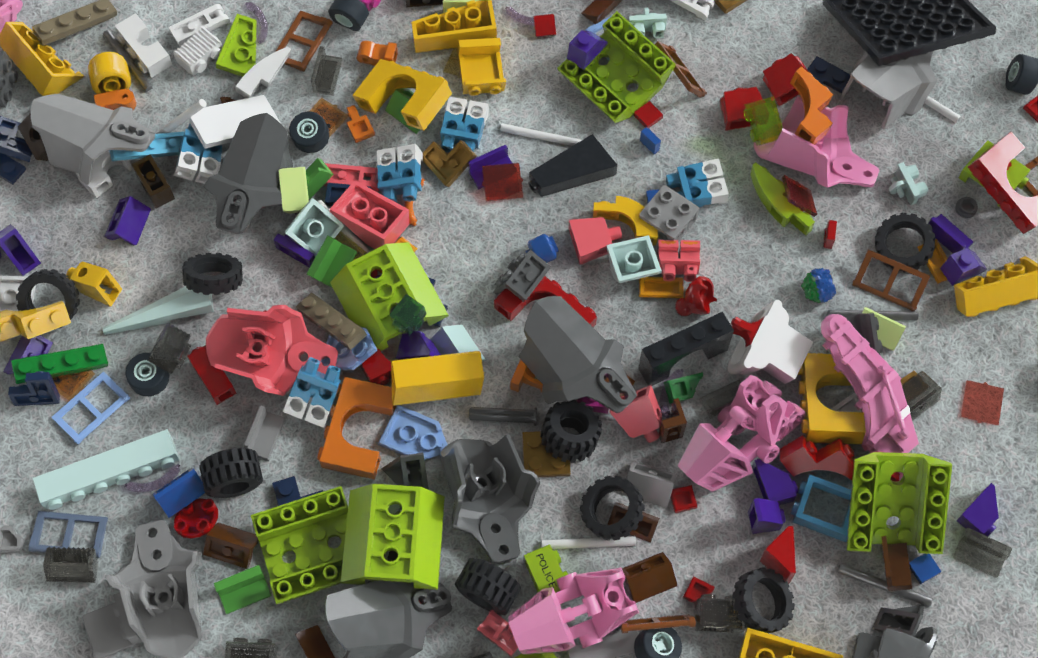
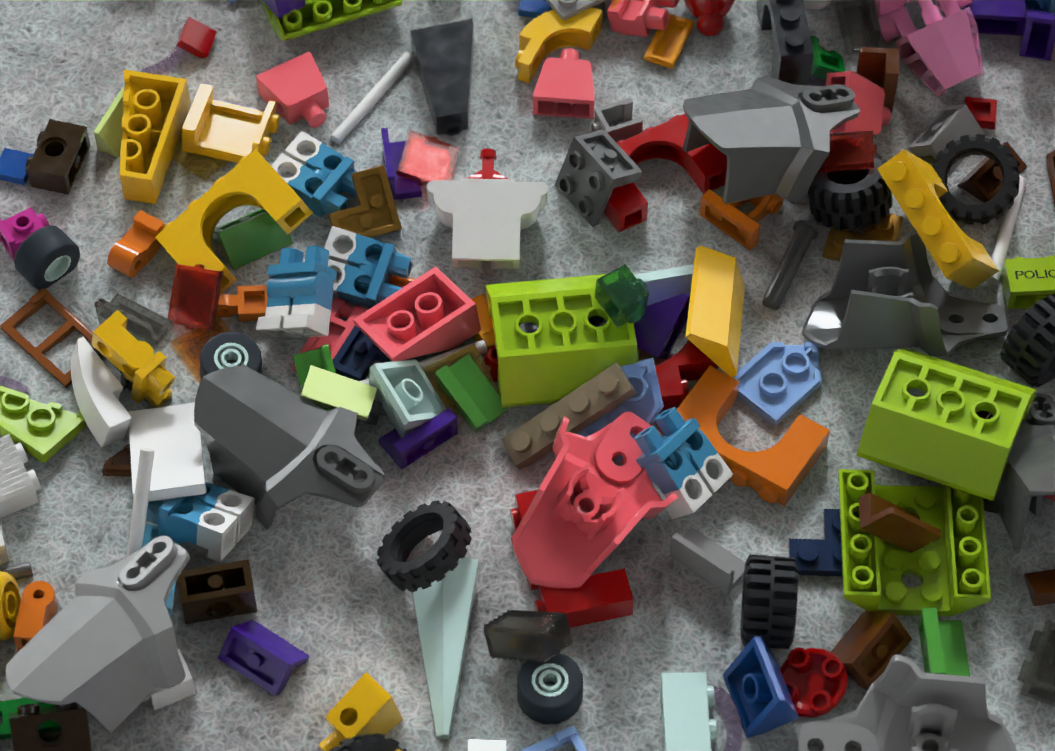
camera: 70 degrees left, 10 degrees down
dark grey slope [381,452,429,490] -> none
blue head [525,234,559,263] -> none
light aqua slope [607,235,662,283] -> none
none -> yellow hips [91,310,175,408]
none -> clear red piece [167,264,223,331]
none -> coral torso [256,51,329,128]
none -> dark azure hips [256,246,337,339]
none -> white piece [427,148,548,273]
none -> light grey window [591,98,643,142]
none -> clear red piece [817,131,877,173]
none -> reddish brown panel [859,492,941,553]
none -> yellow arch [877,149,999,290]

